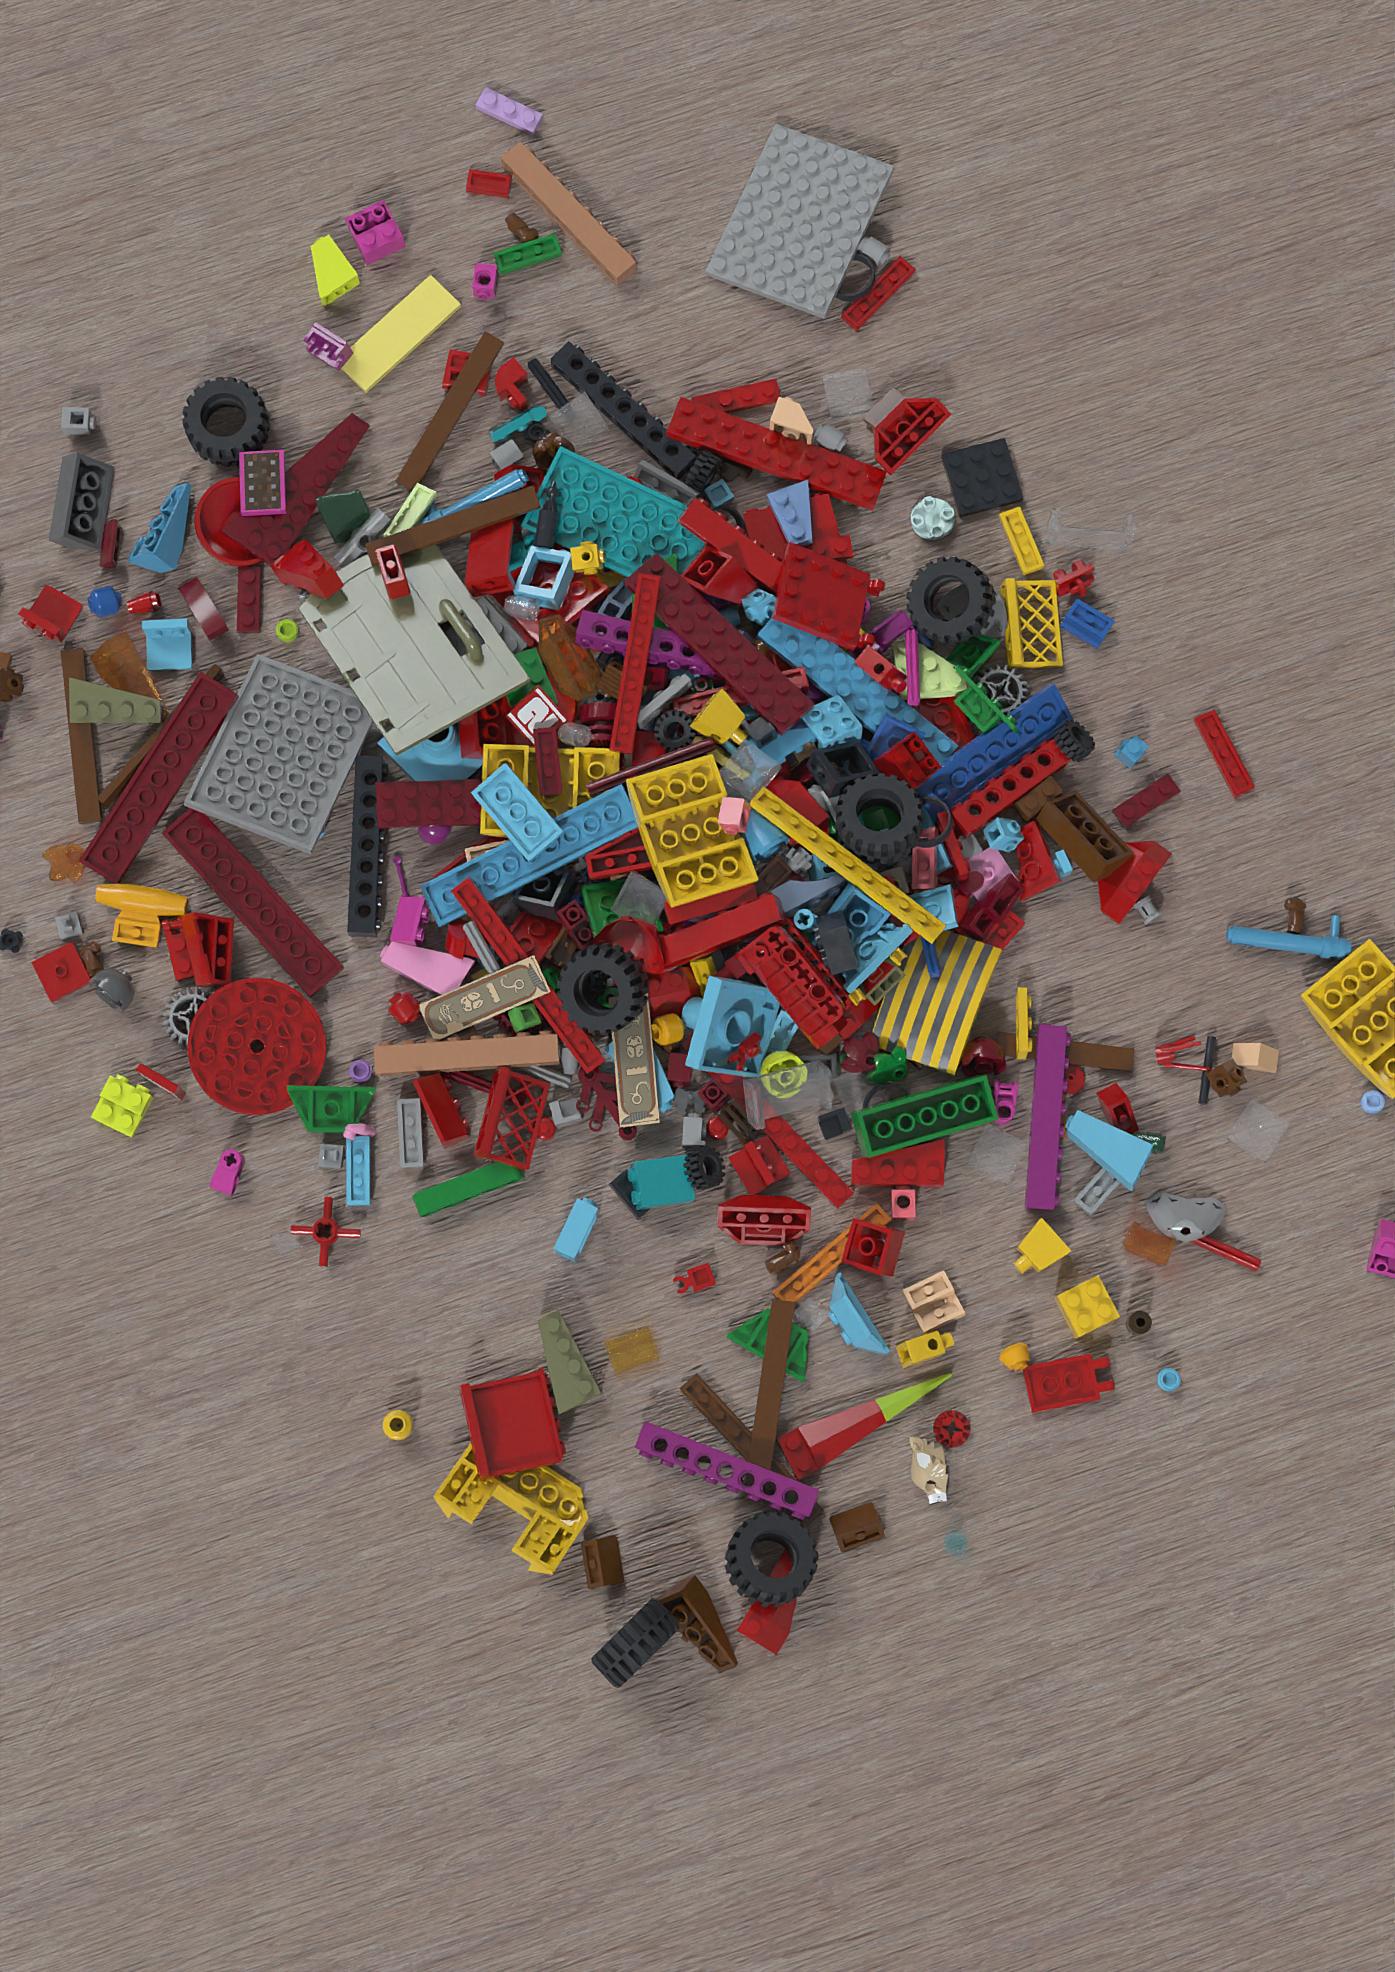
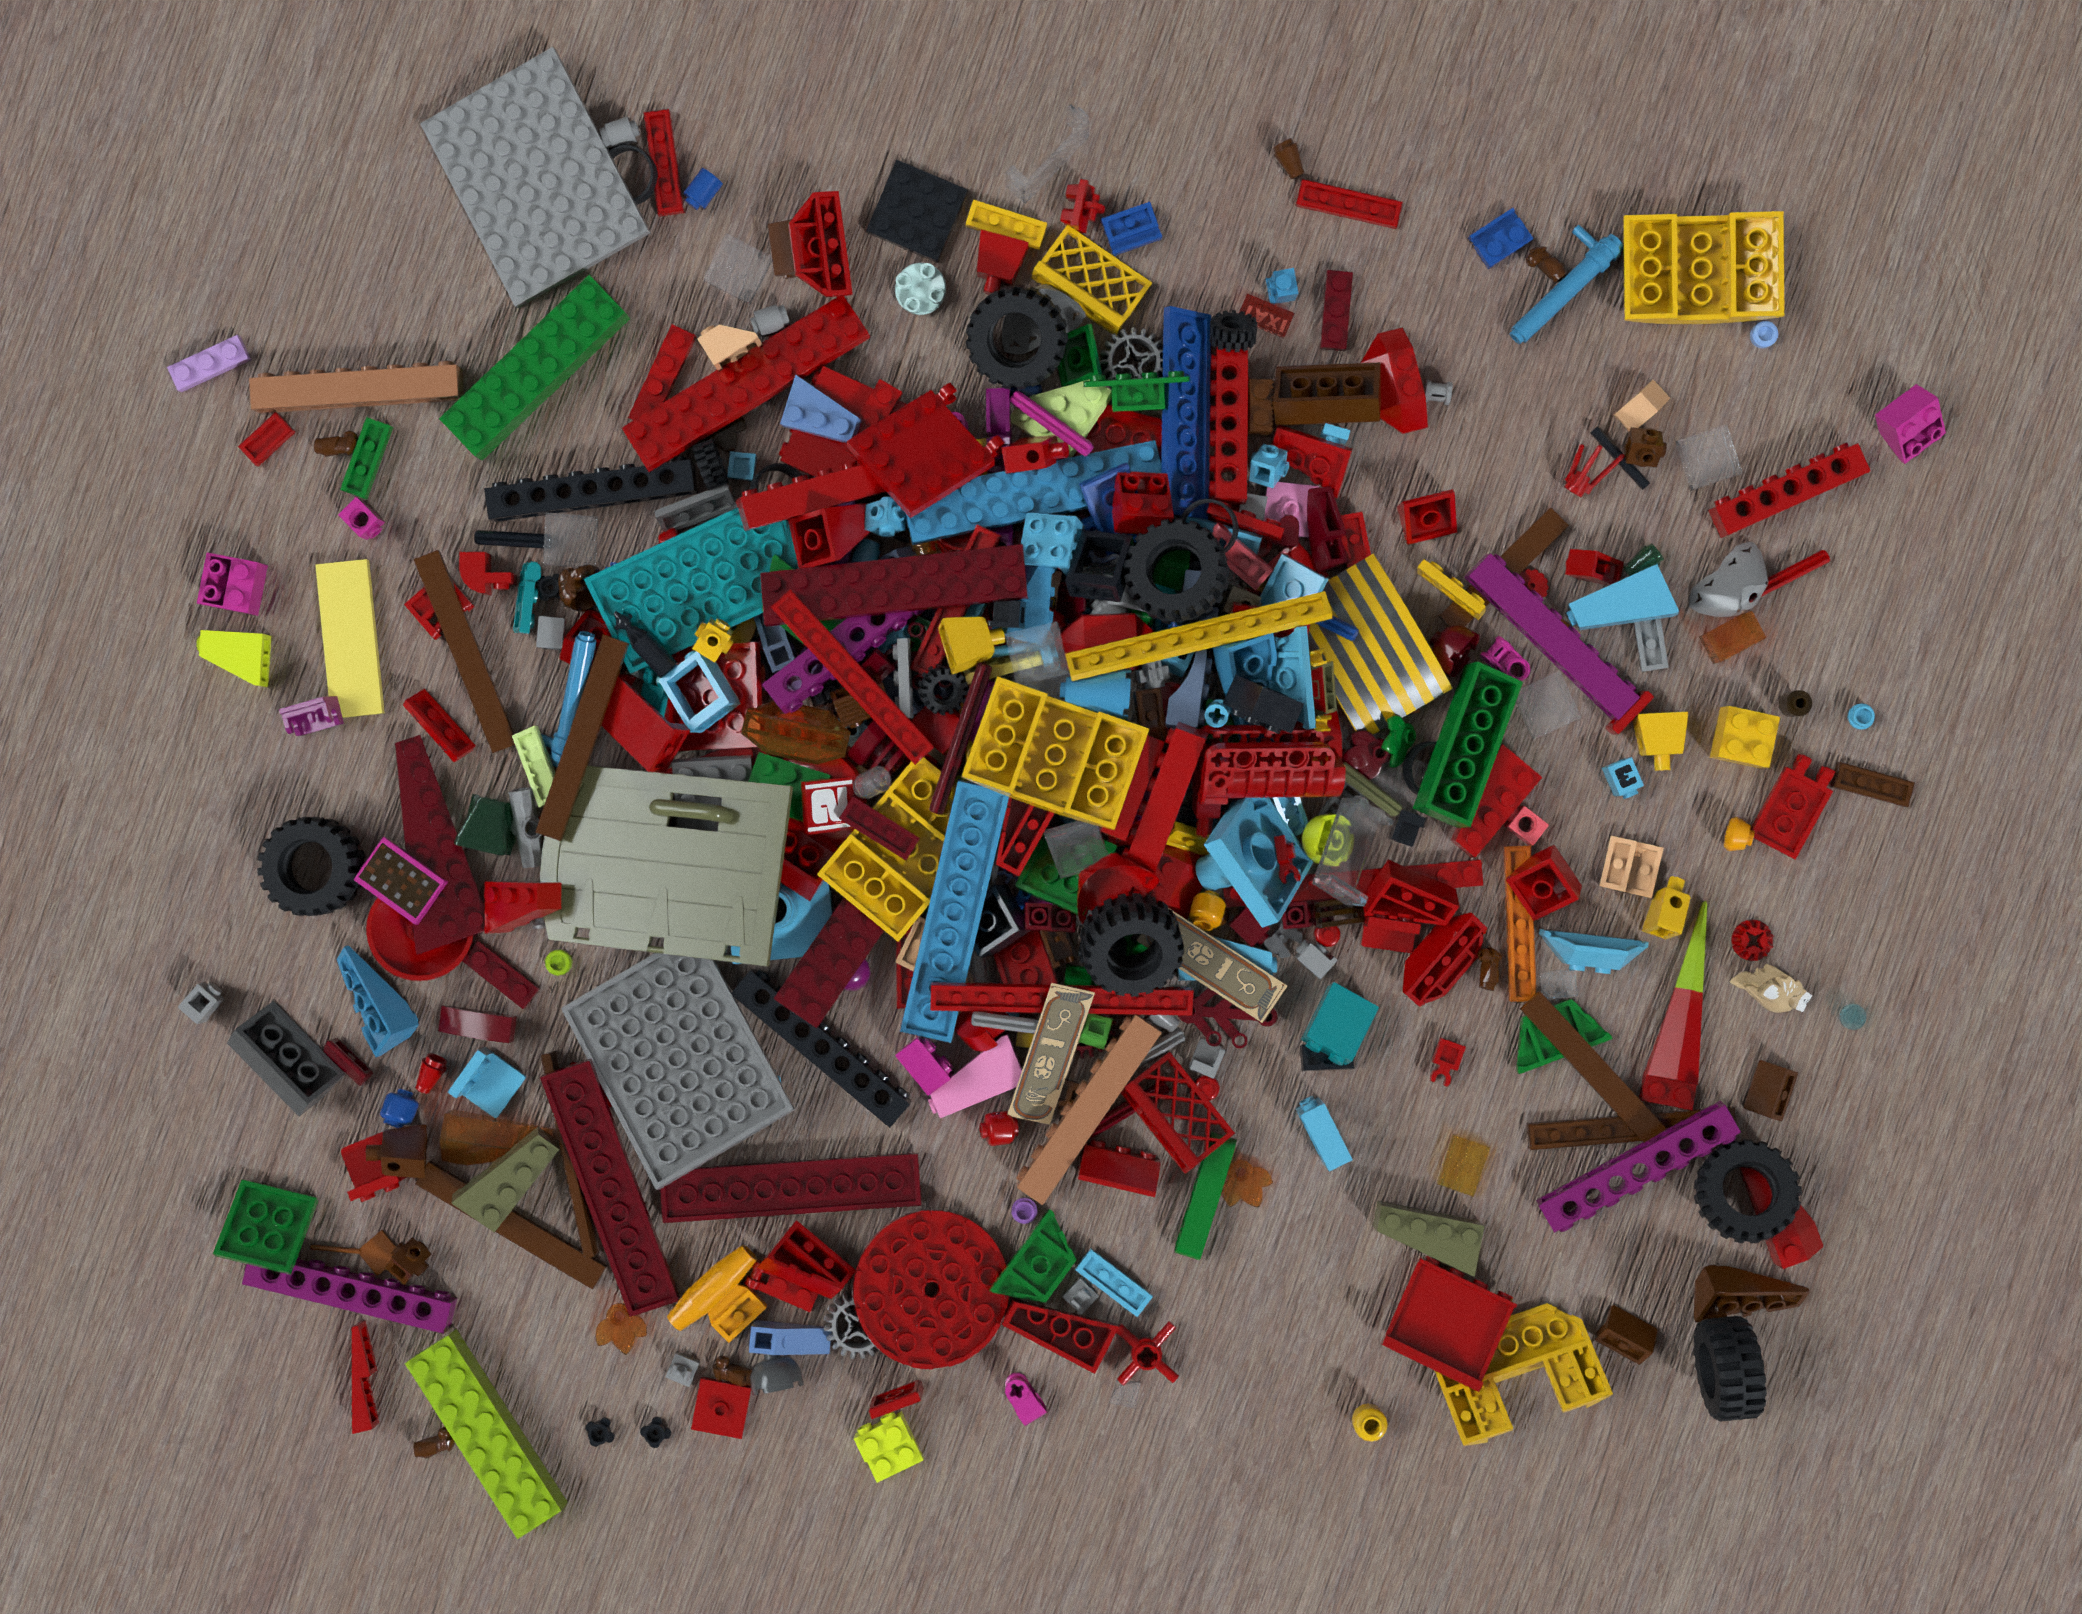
camera: 50 degrees left, 10 degrees up
bright pink arm [343,1124,376,1140] -> none
red brick [375,544,411,600] -> none
magenta hinge [393,856,410,897] -> none
light grey plate [397,1098,424,1169] -> none
medium azure plate [471,763,565,862] -> none
clear brick [504,595,539,621] -> none
black tyre [683,1146,725,1190] -> none
brick [717,797,751,835] -> none
none -> reddish brown torso [366,1124,427,1179]
none -> red plate [403,688,476,763]
none -> green brick [439,275,631,461]
none -> blue brick [684,168,723,210]
none -> medium blue slope [749,1320,832,1355]
none -> red torso [977,229,1029,295]
none -> red wedge [1001,1299,1119,1374]
none -> clear orange plate [1223,1159,1273,1207]
none -> clear red tile [1239,294,1295,339]
none -> reddish brown cone [1273,138,1305,180]
none -> olive axle [1343,762,1403,817]
none -> red wedge [1362,859,1460,926]
none -> red slope [1397,489,1457,545]
none -> blue plate [1468,208,1533,269]
none -> medium azure brick [1602,757,1644,799]
none -> red tile [1605,691,1654,735]
none -> red brick [1708,442,1871,538]
none -> reddish brown tile [1830,762,1915,807]

